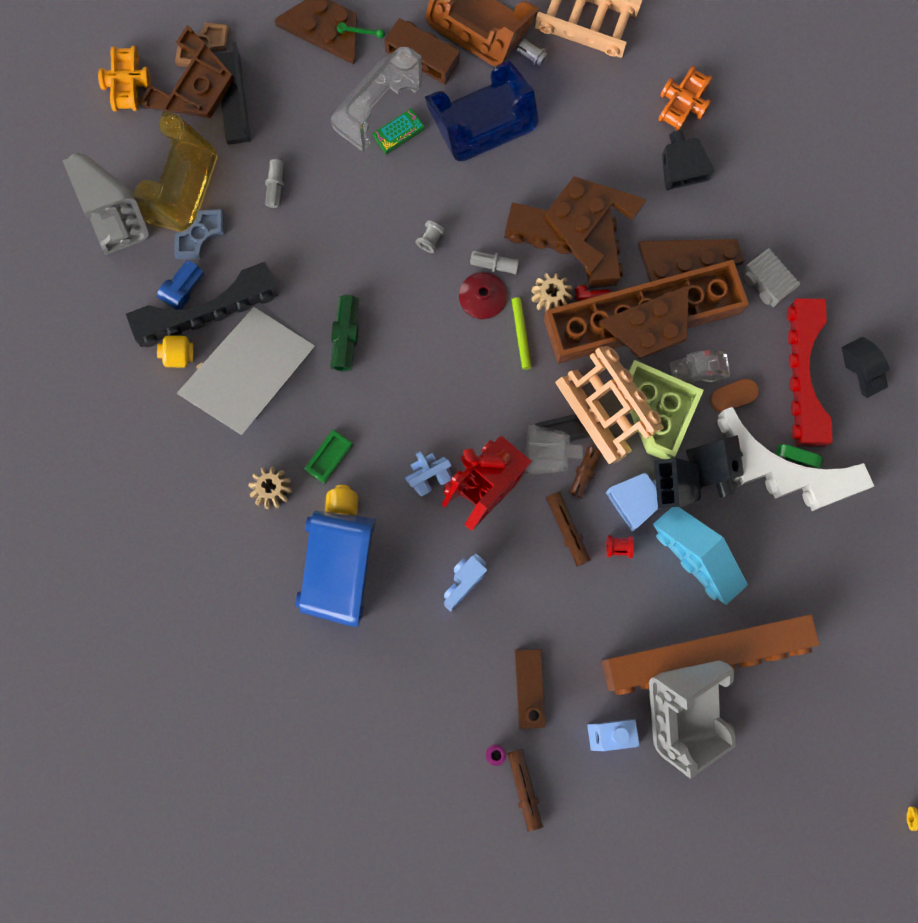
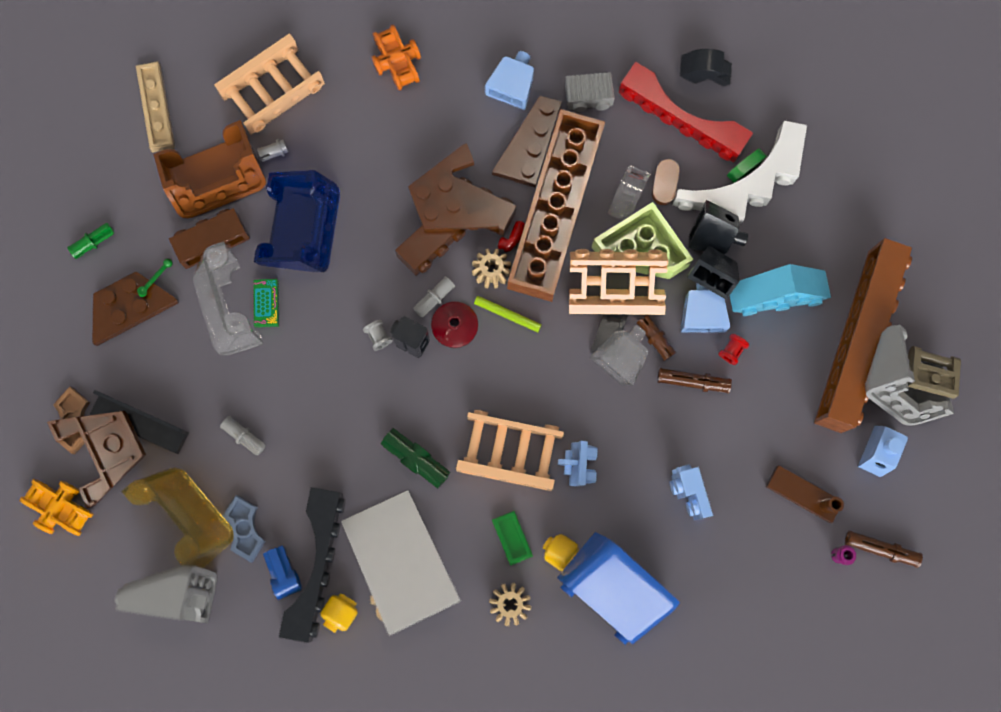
camera: 55 degrees left, 0 degrees up
red torso [441,435,532,531] -> none
reddish brown wing [599,286,689,359] -> none
black torso [662,130,714,191] -> none
none -> black brick [390,316,430,358]
none -> light nougat fence [456,410,564,491]
none -> light blue torso [485,51,534,110]
none -> dark tan plate [908,346,961,399]

